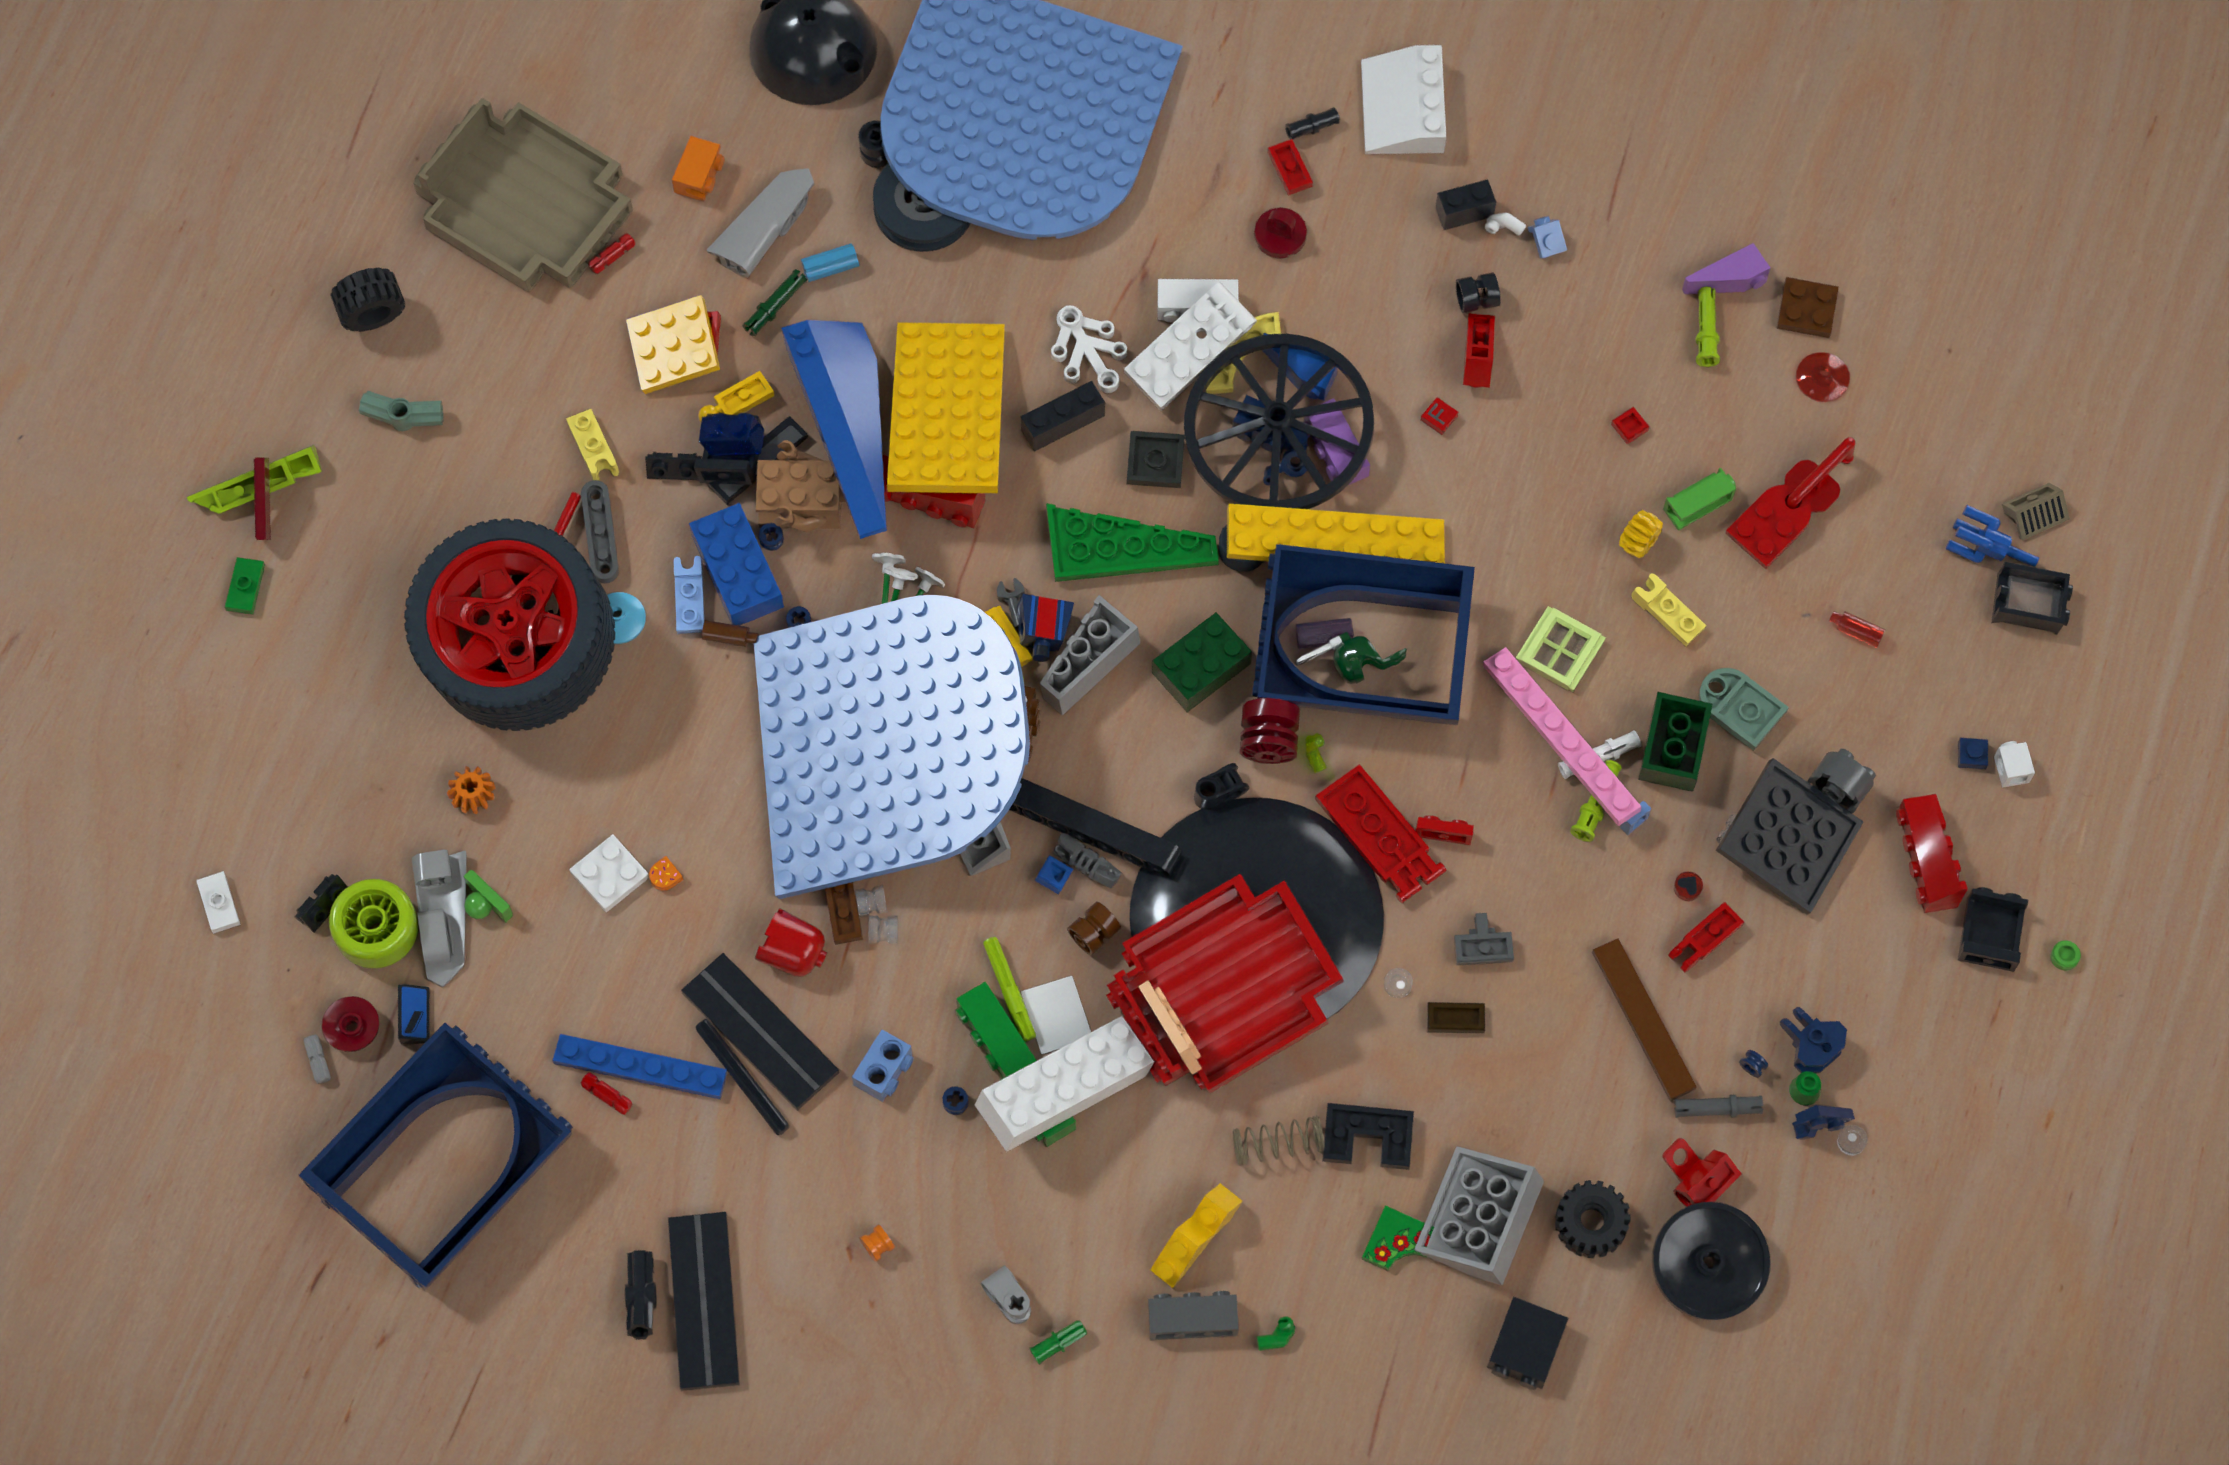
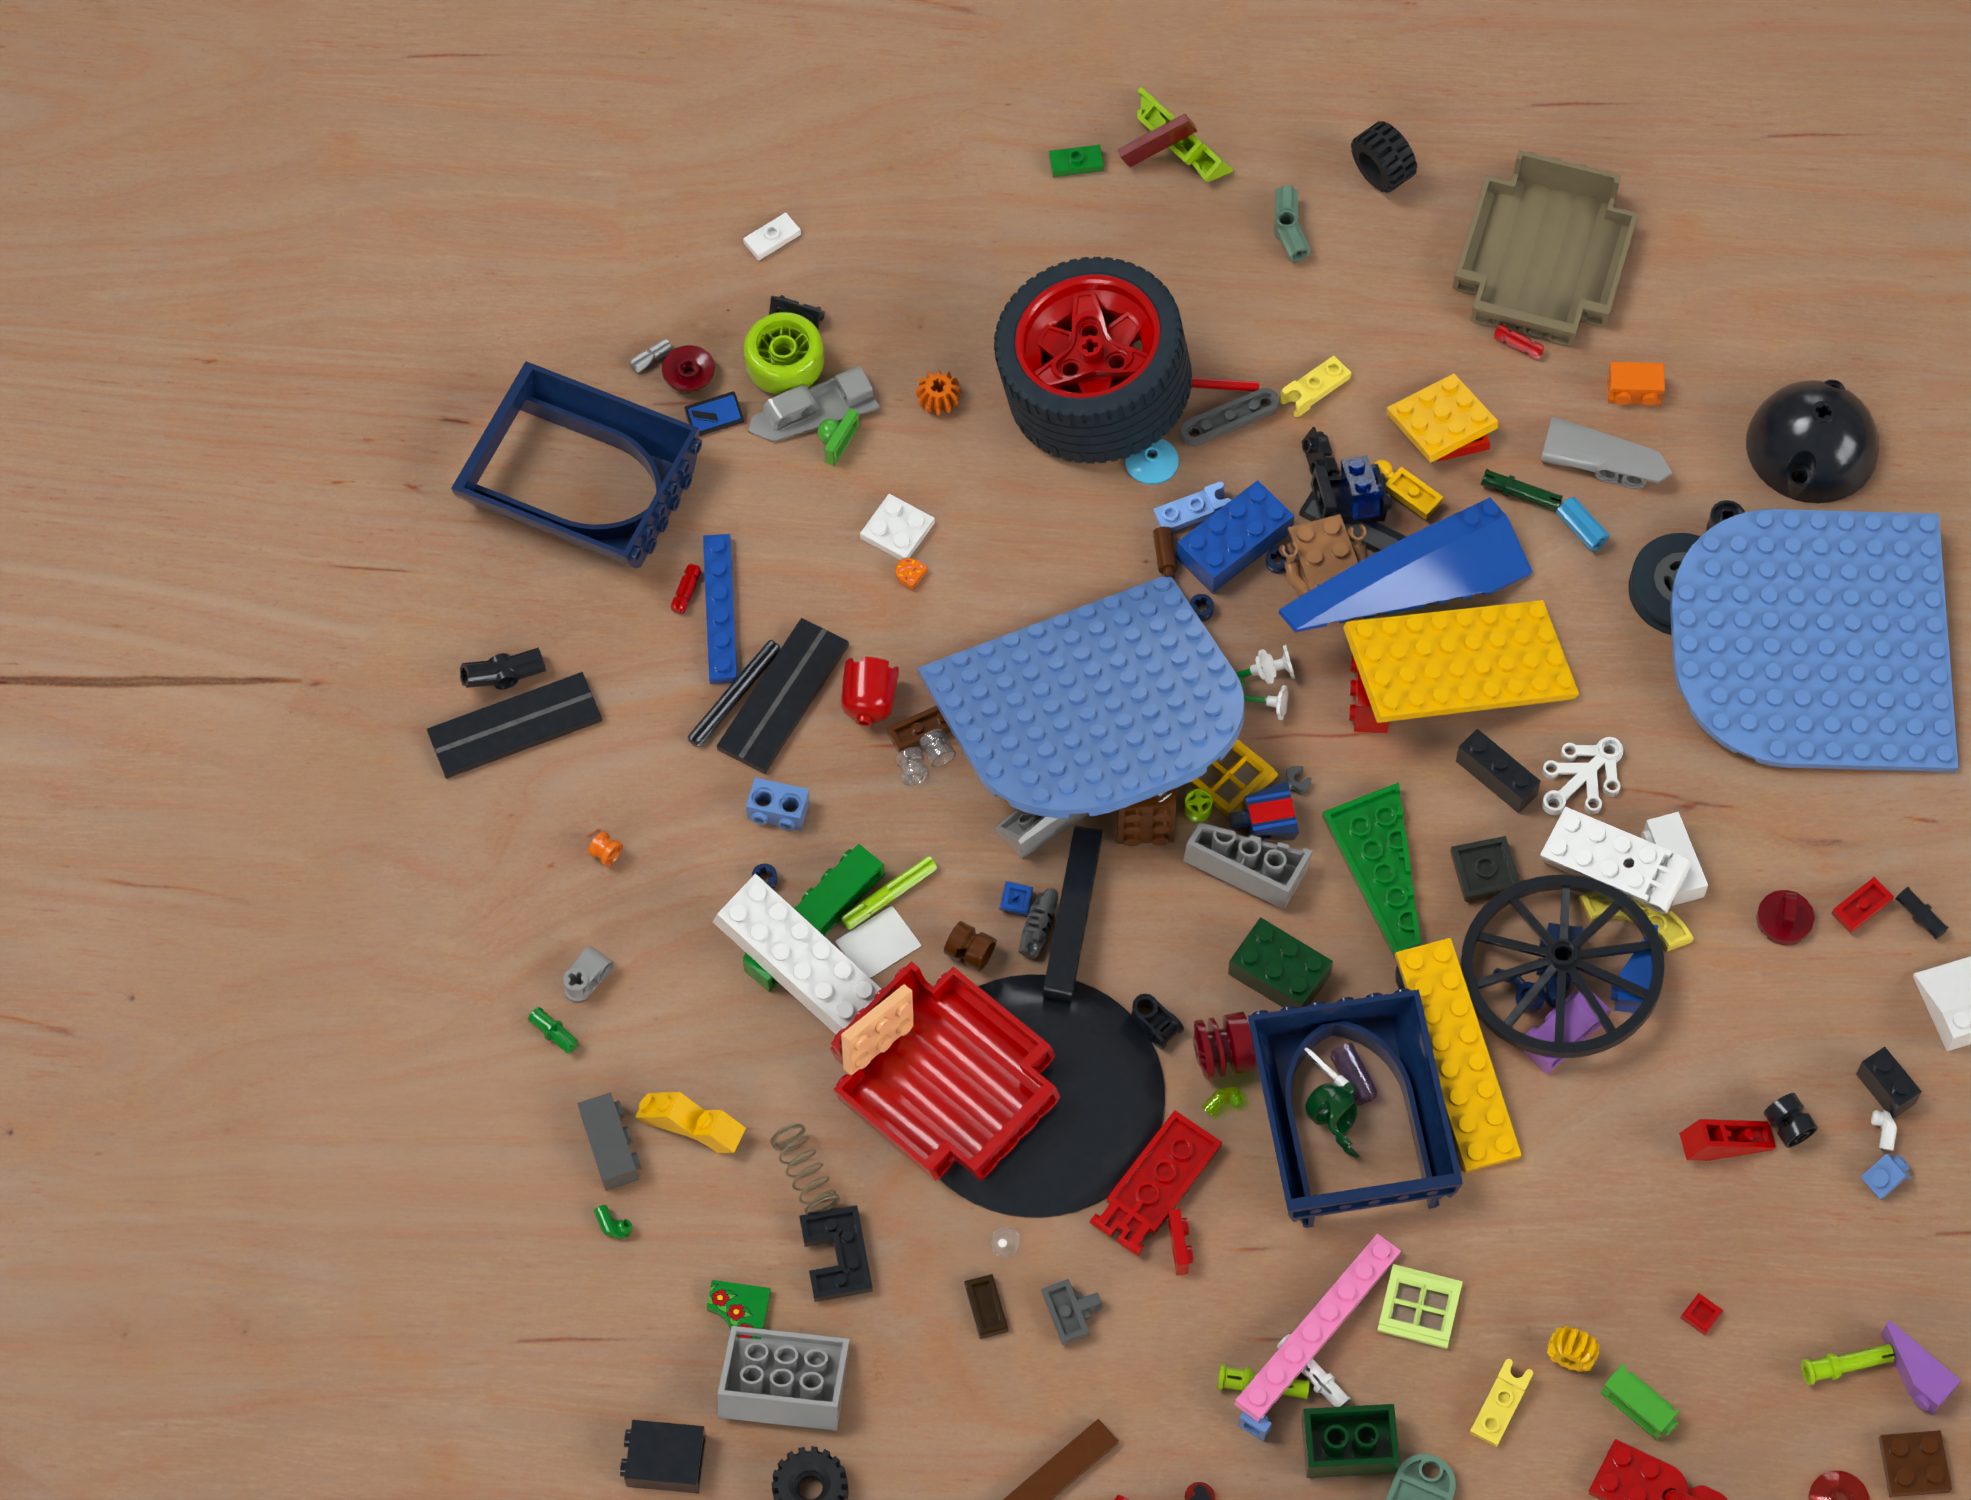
camera: 75 degrees right, 5 degrees down
red tile [1420,397,1459,435] -> none

